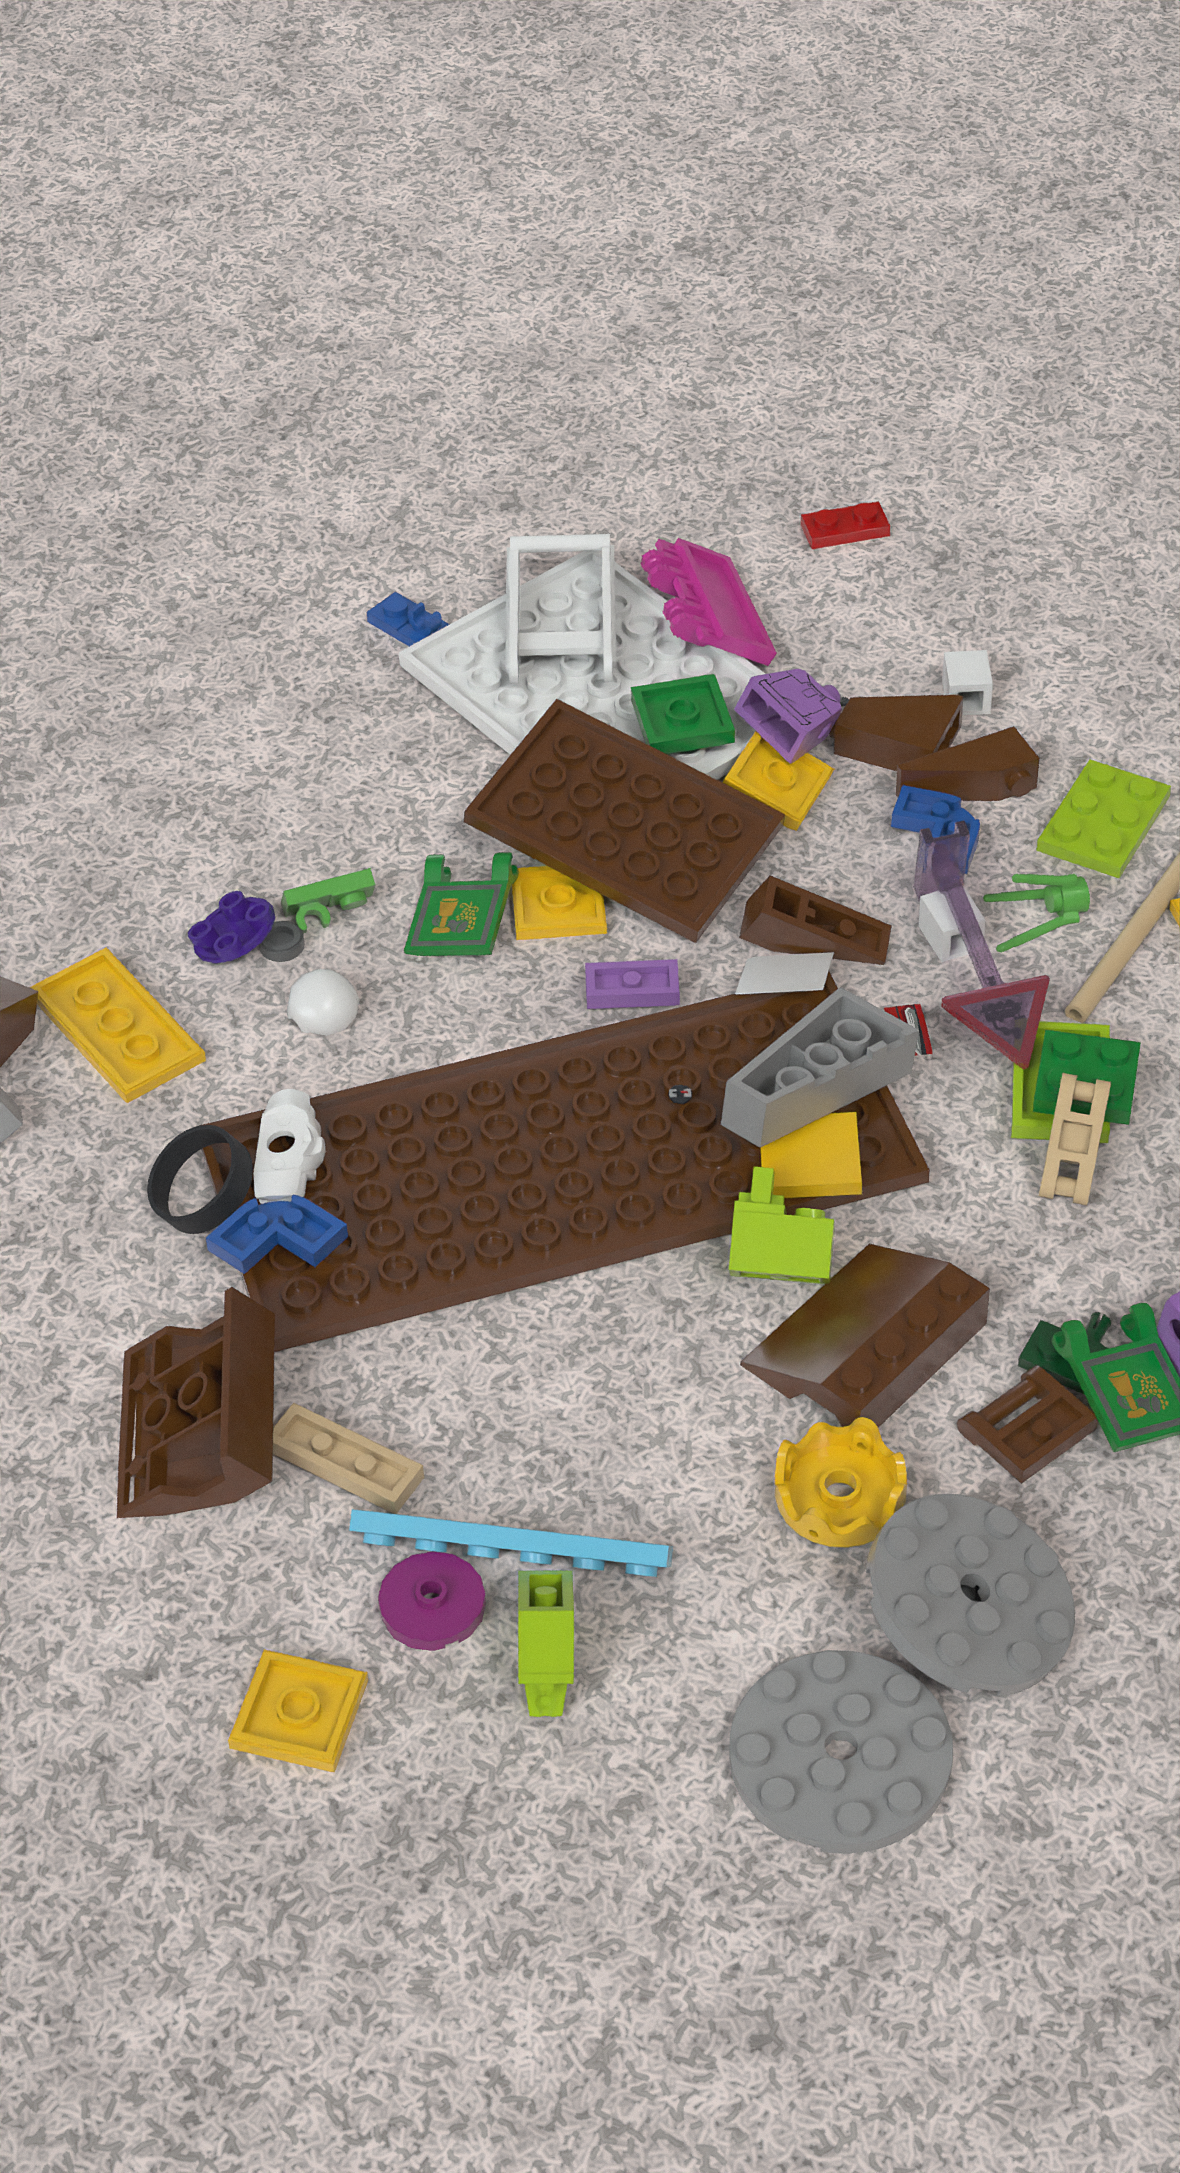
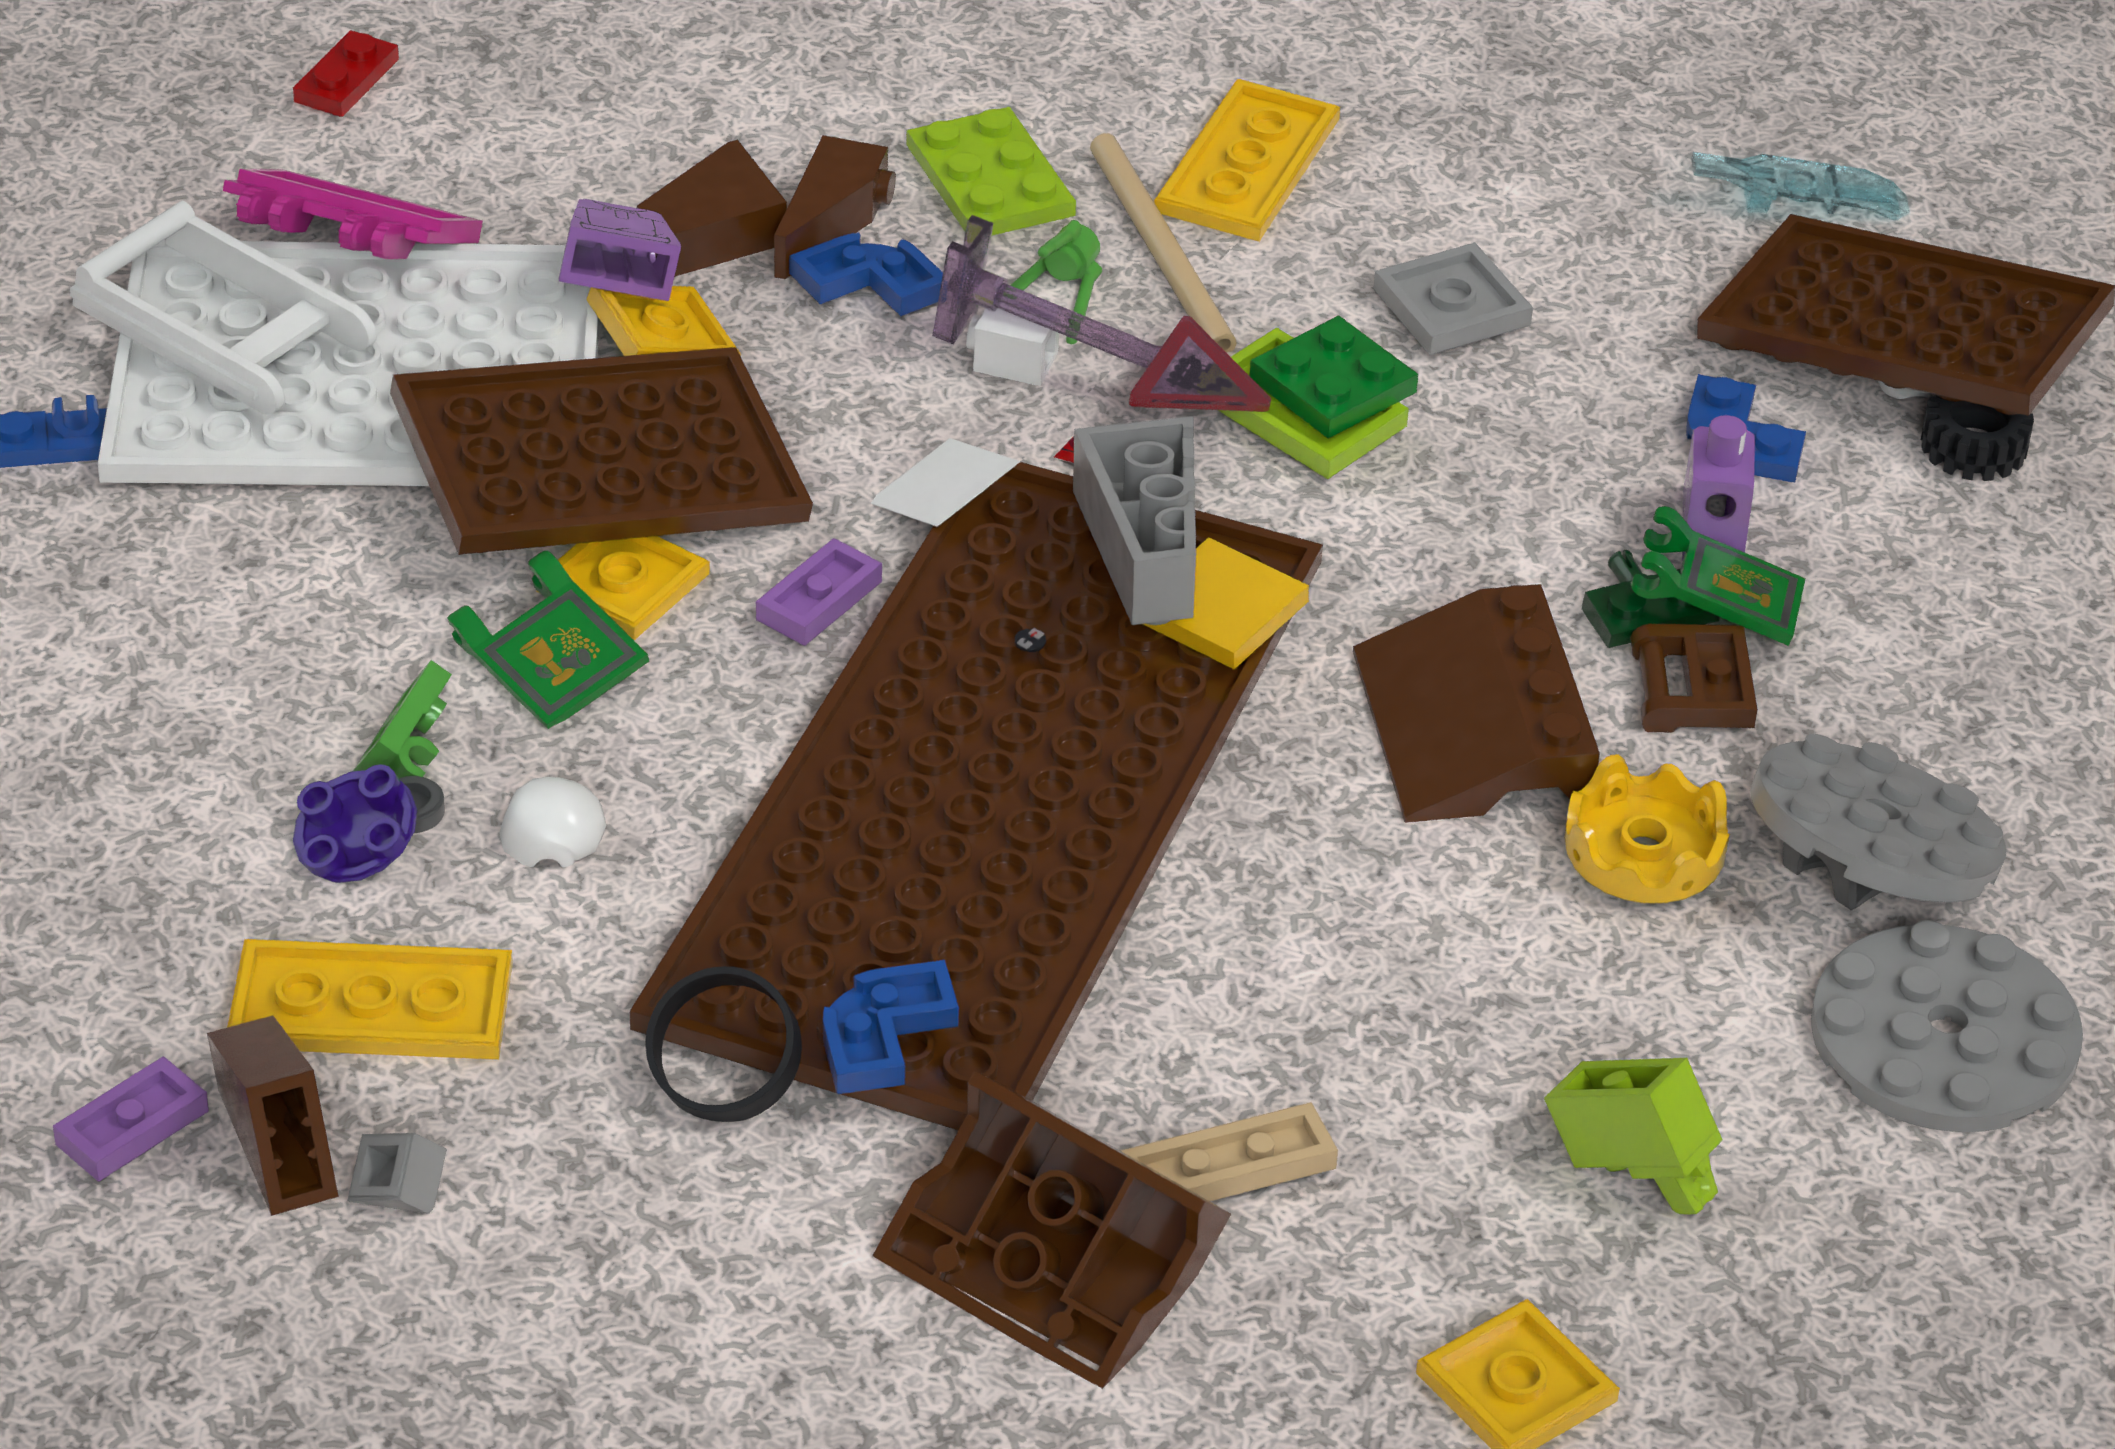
camera: 55 degrees left, 5 degrees down
white piece [253,1089,326,1204] -> none
medium azure plate [349,1509,673,1577] -> none
magenta plate [378,1551,486,1651] -> none
green plate [631,674,735,754] -> none
lime hinge [728,1167,835,1284] -> none
reddish brown slope [739,875,892,965] -> none
white brick [942,650,993,715] -> none
tan plate [1039,1073,1111,1206] -> none

